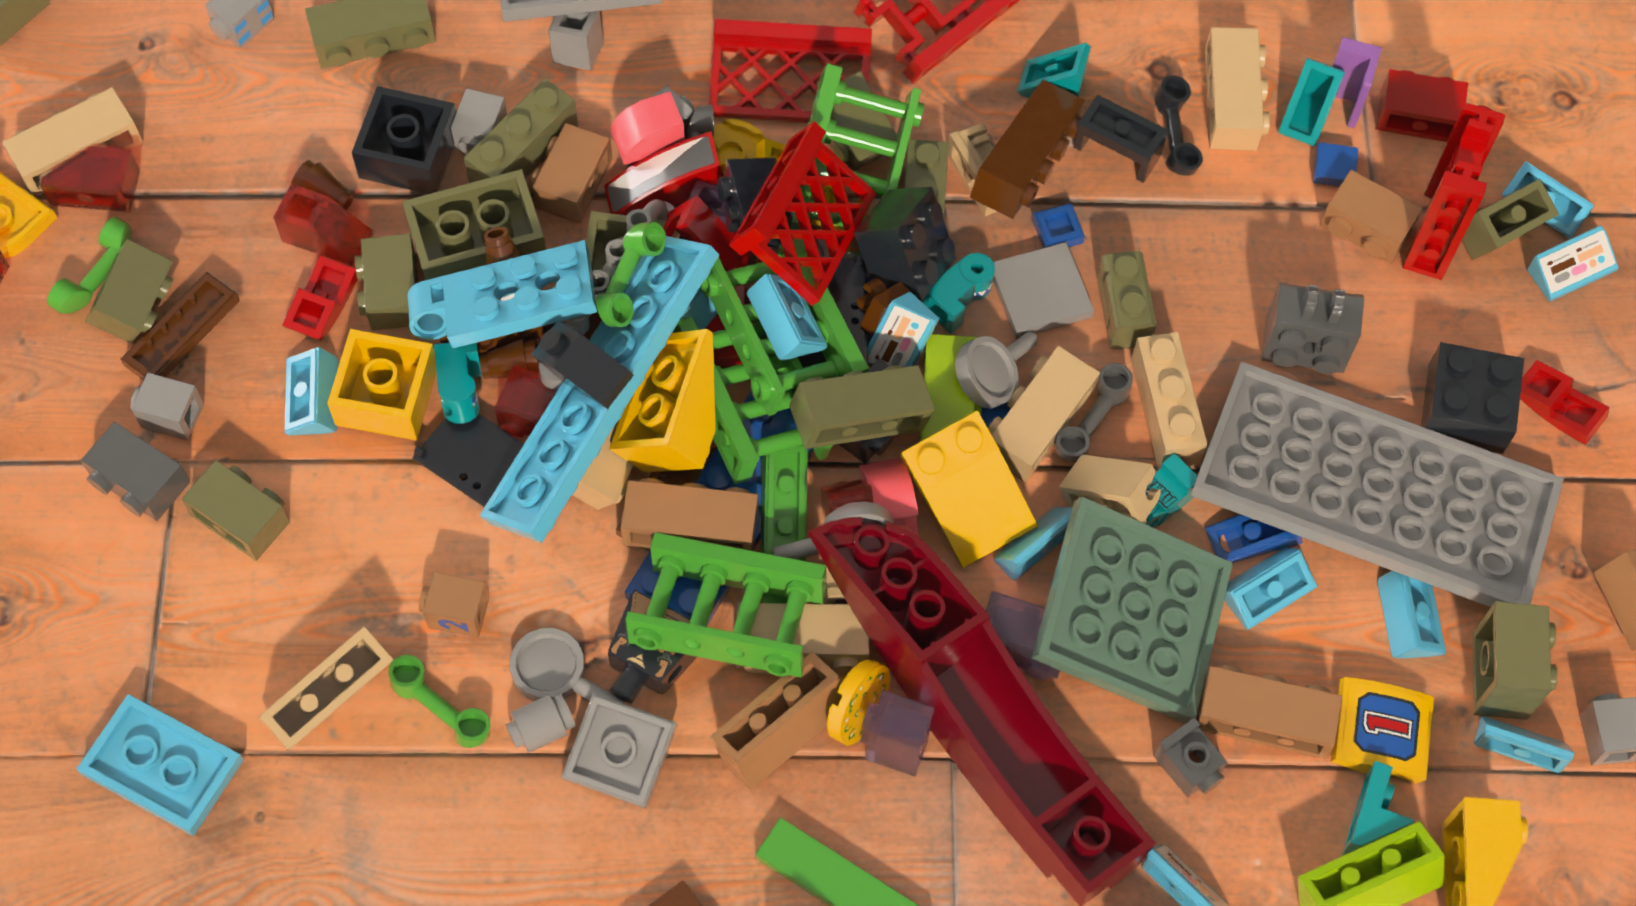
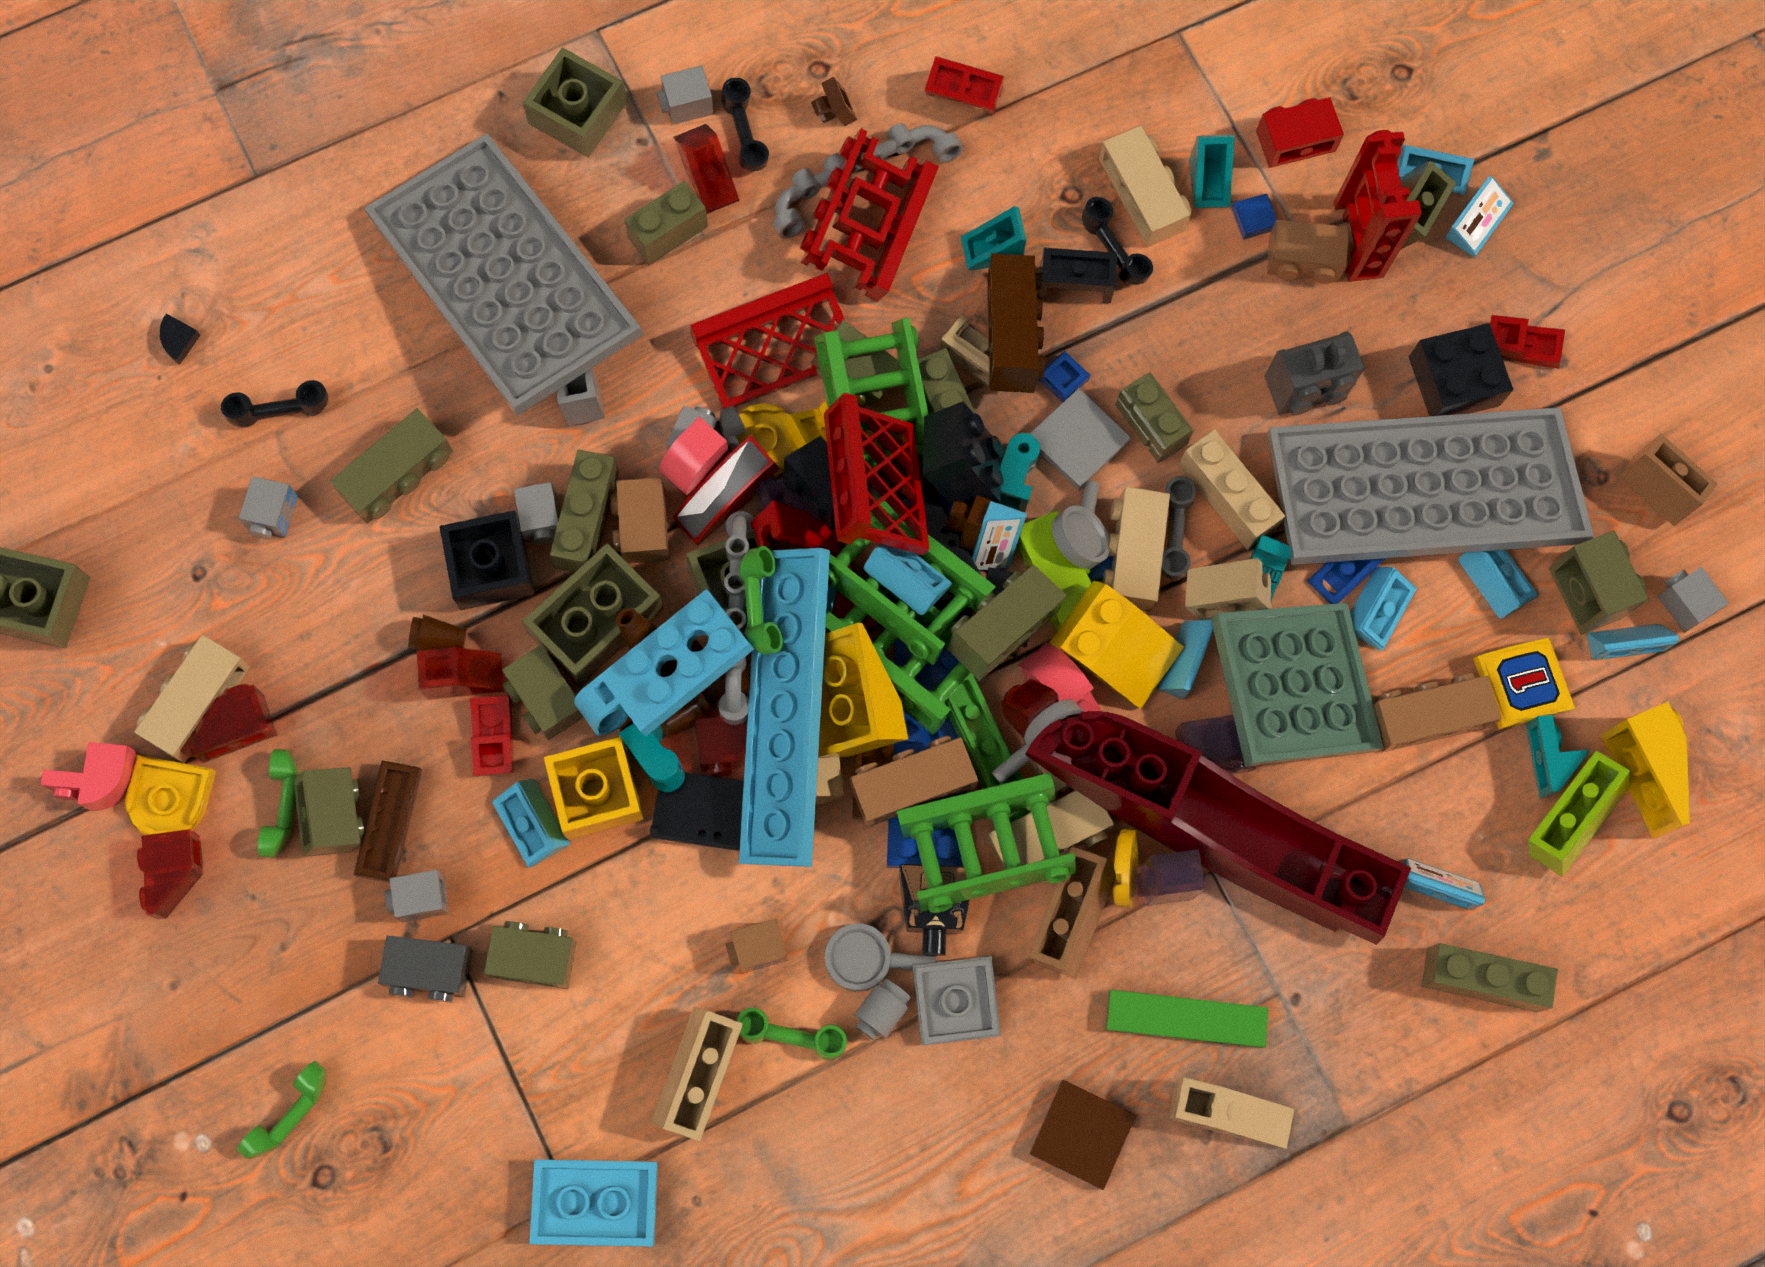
camera: 30 degrees left, 10 degrees up
black slope [531,321,634,409] -> none
dark grey brick [1154,717,1227,798] -> none
medium lavender panel [1332,37,1382,128] -> none

